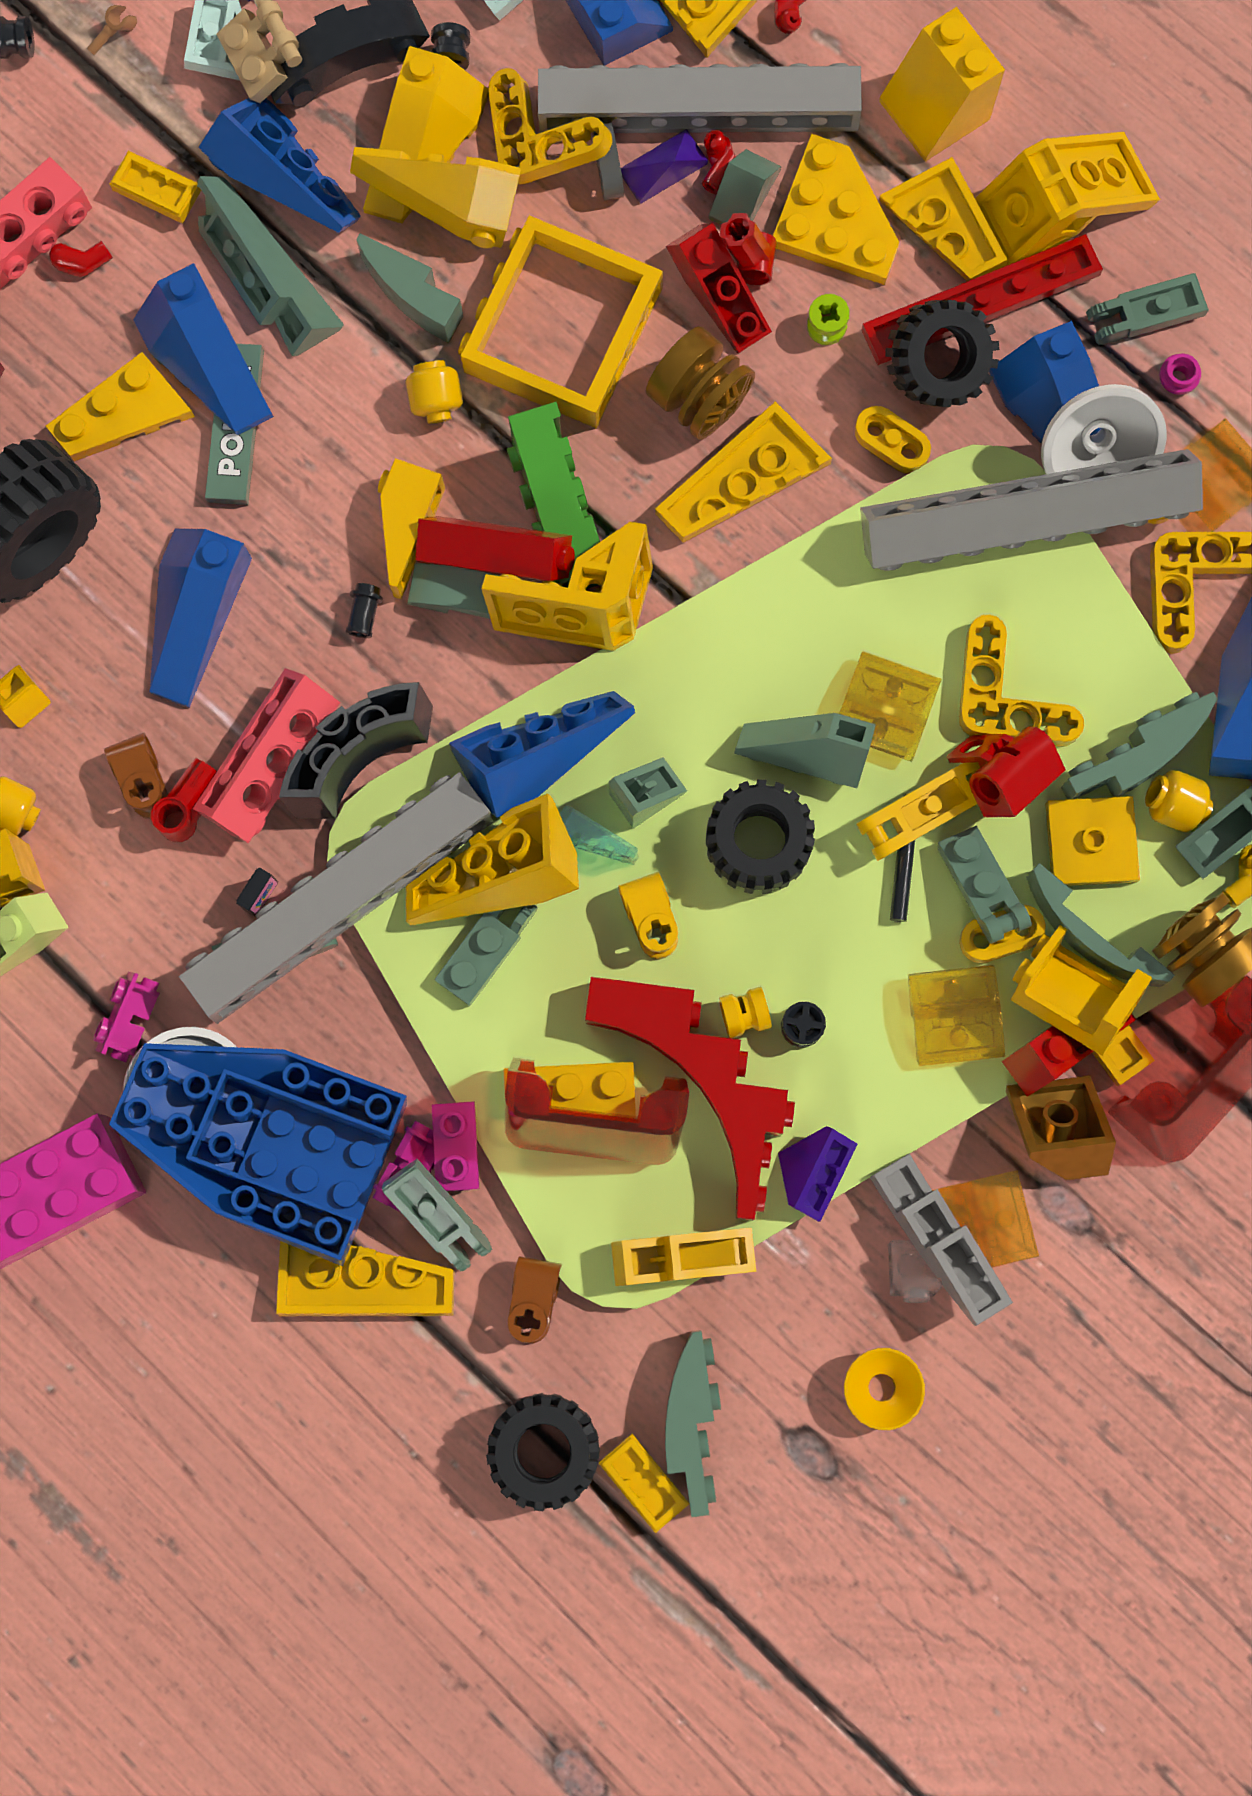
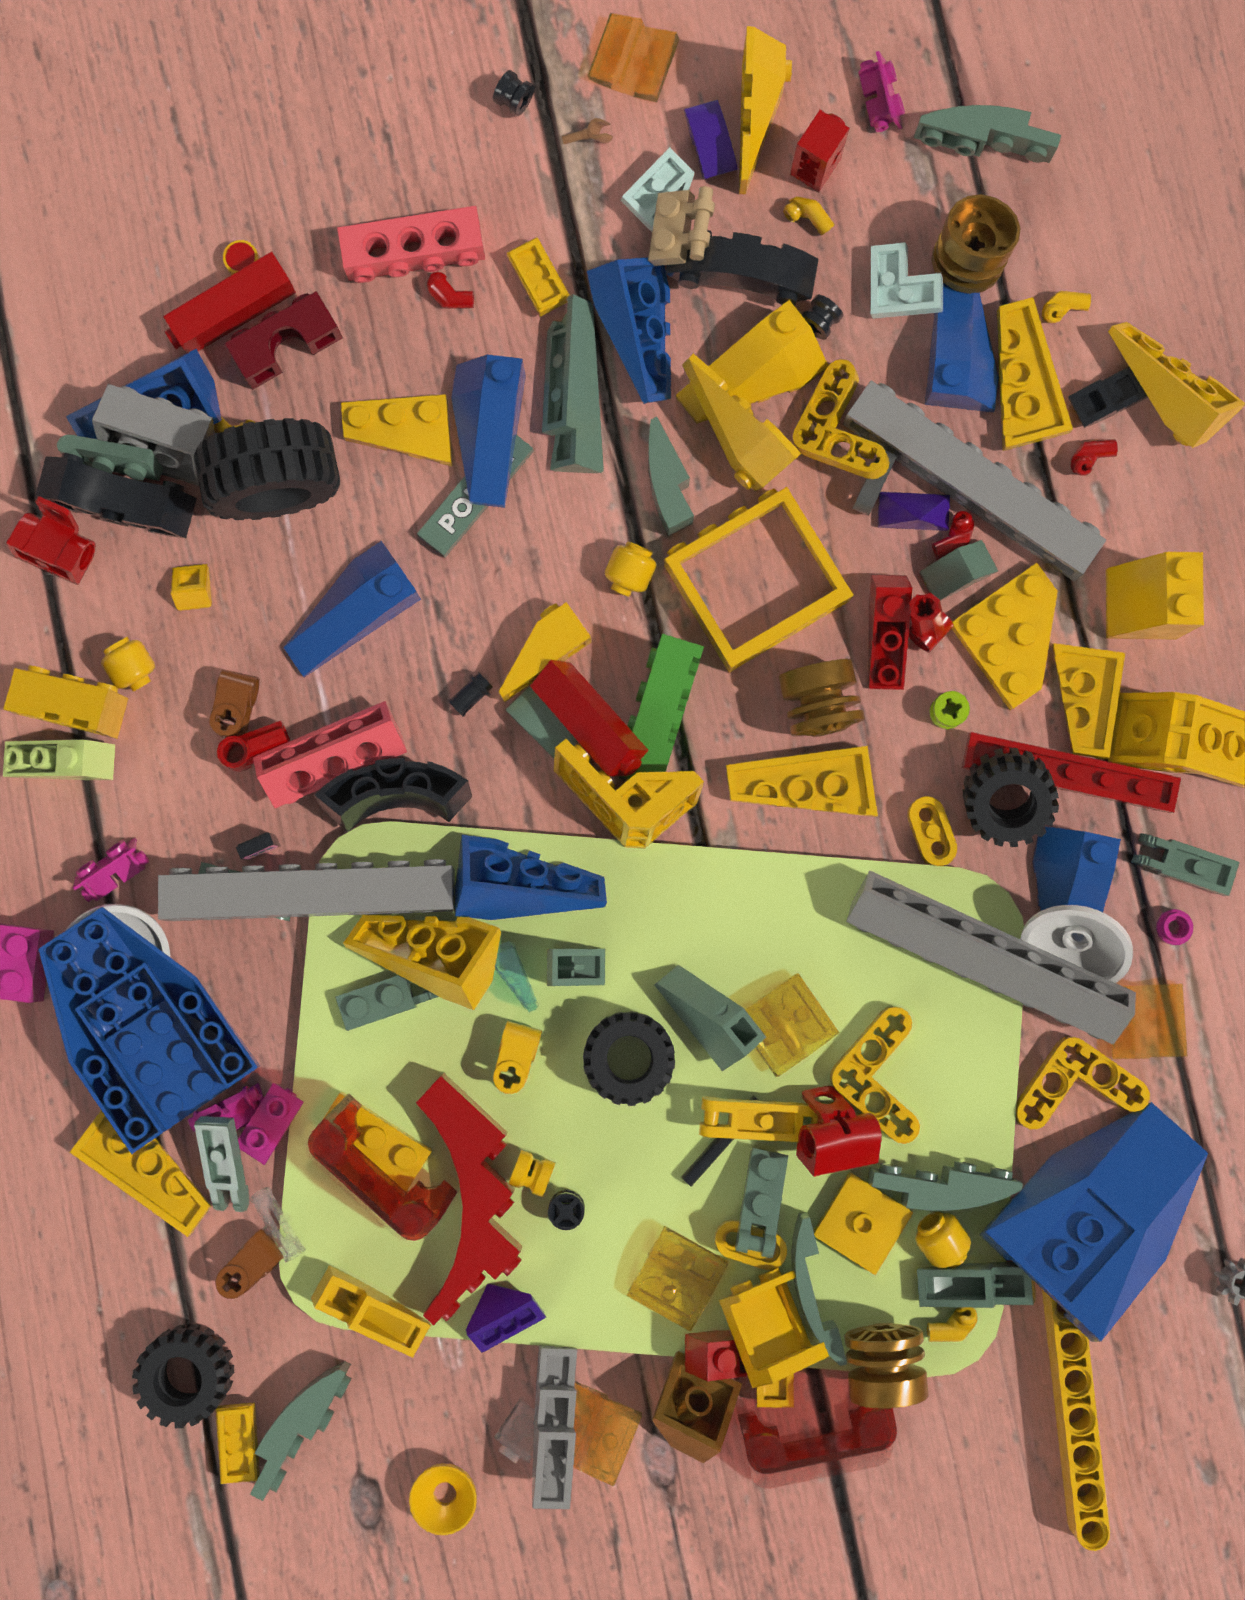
camera: 30 degrees right, 5 degrees up
none -> clear pin [250,1187,306,1262]

